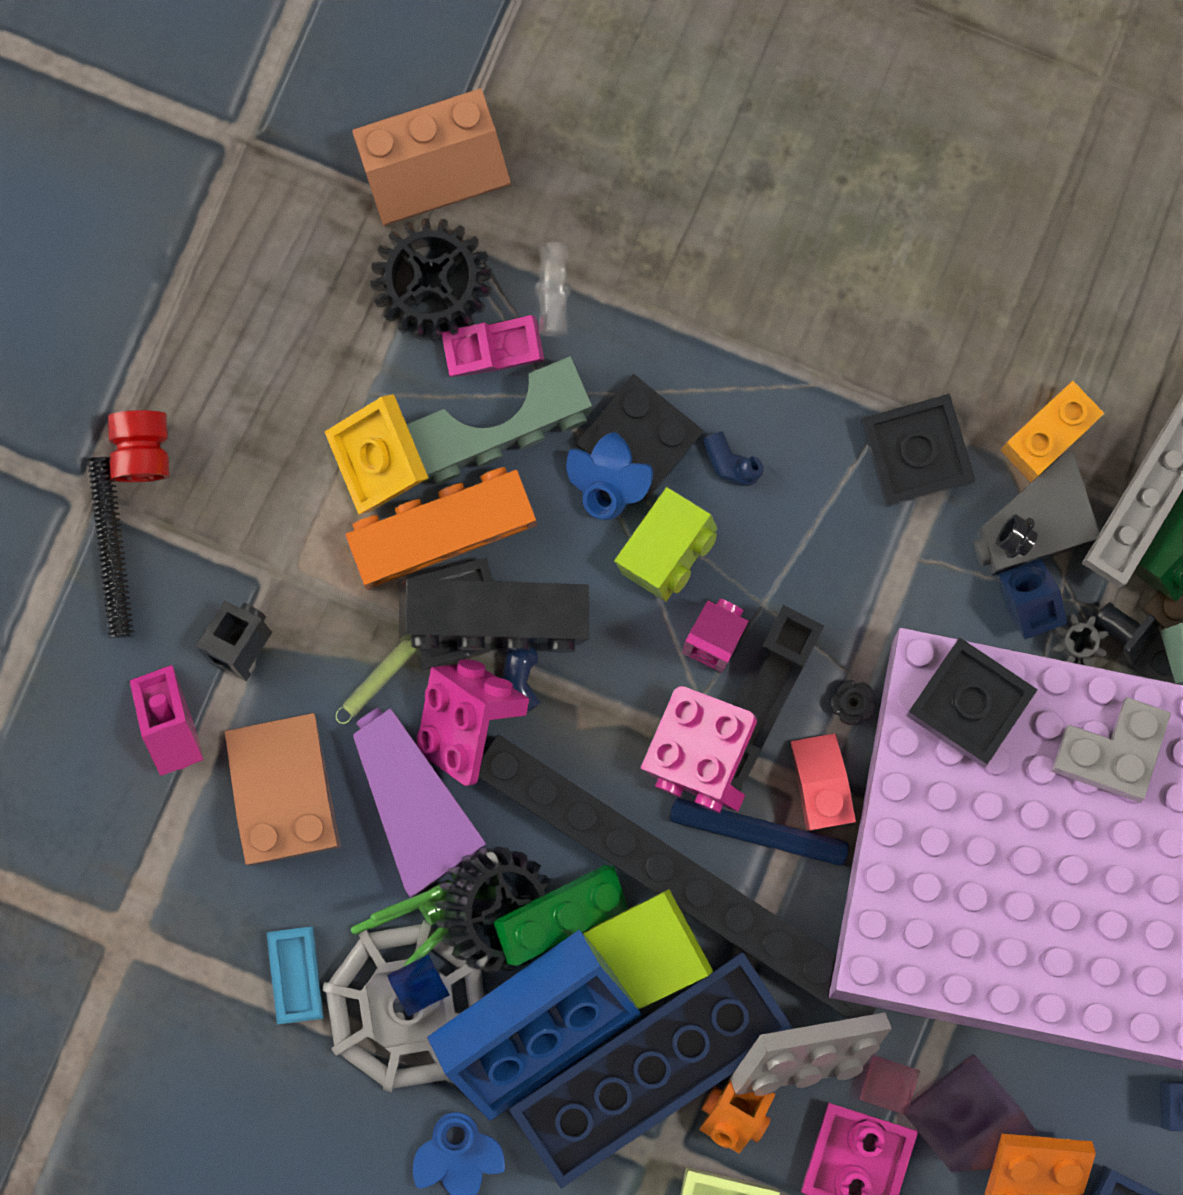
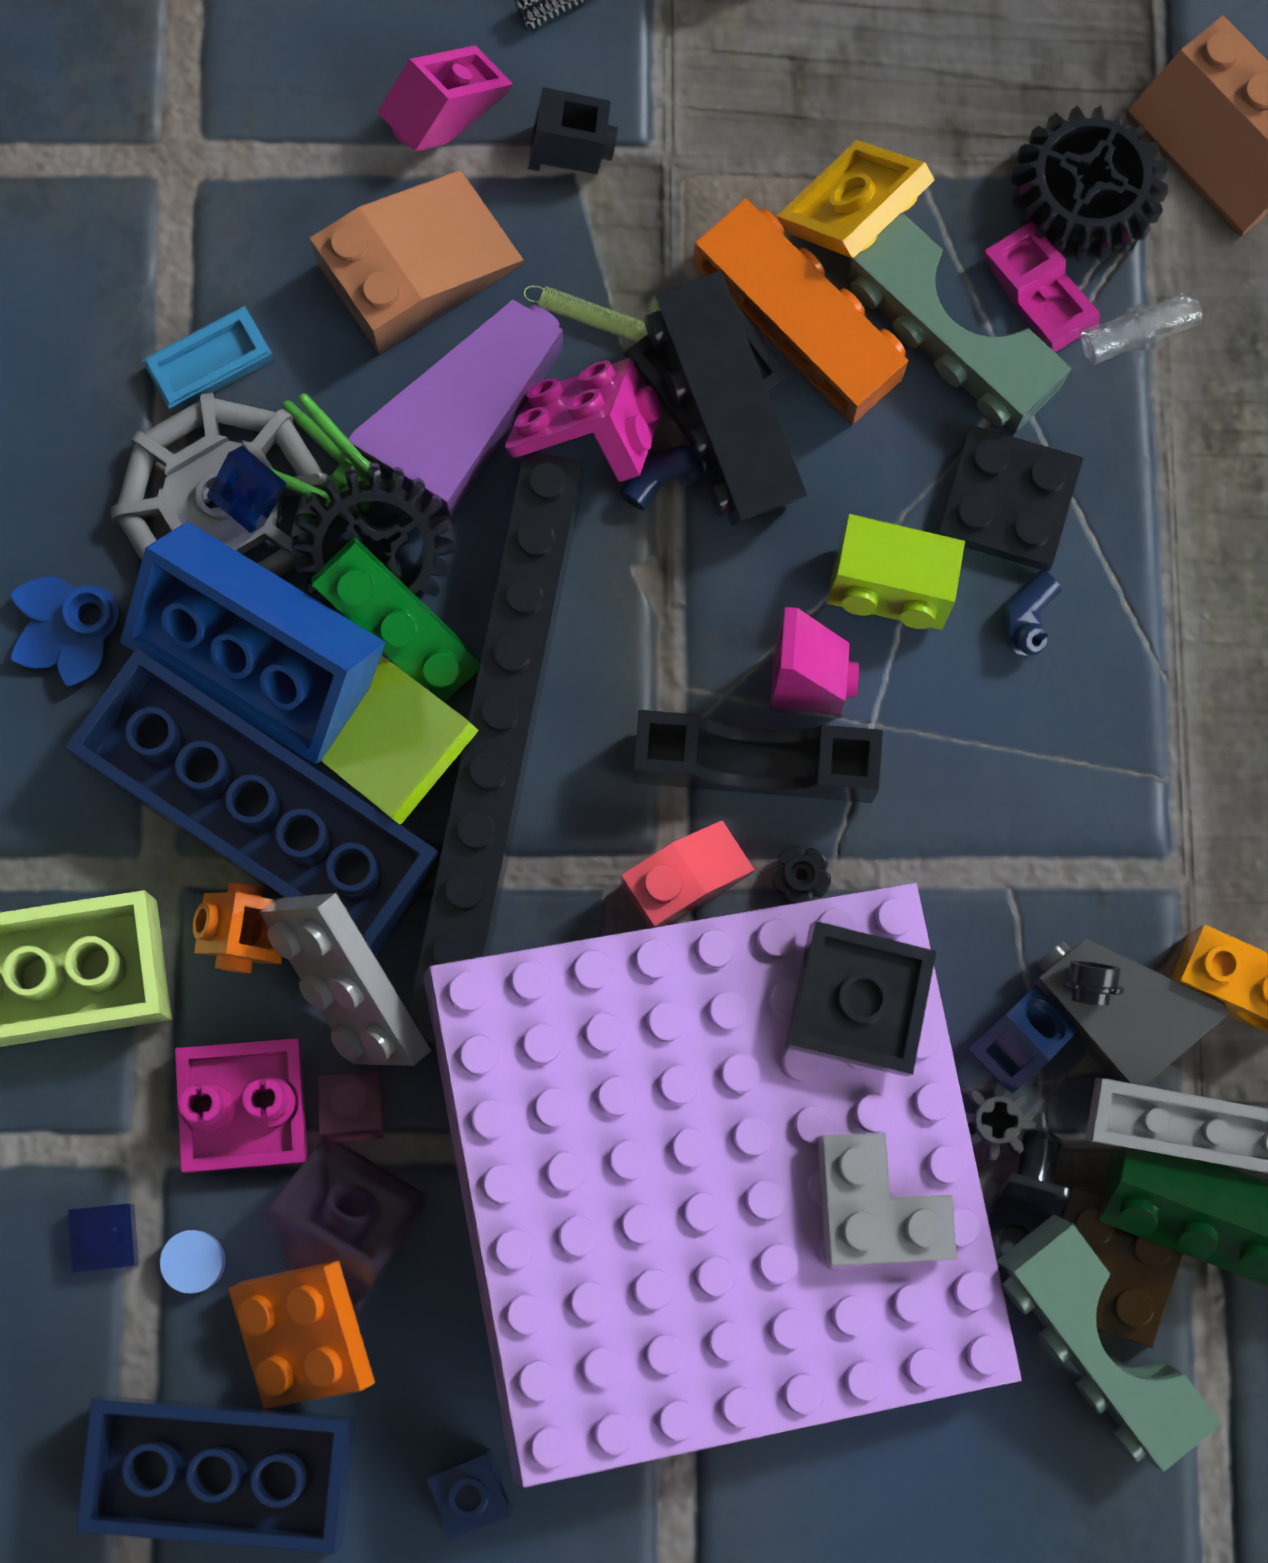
camera: 65 degrees right, 5 degrees down
blue plate [566,432,653,520] -> none
bracket [640,686,757,813] -> none
dark blue axle [670,798,849,866] -> none
black plate [861,394,975,507] -> none

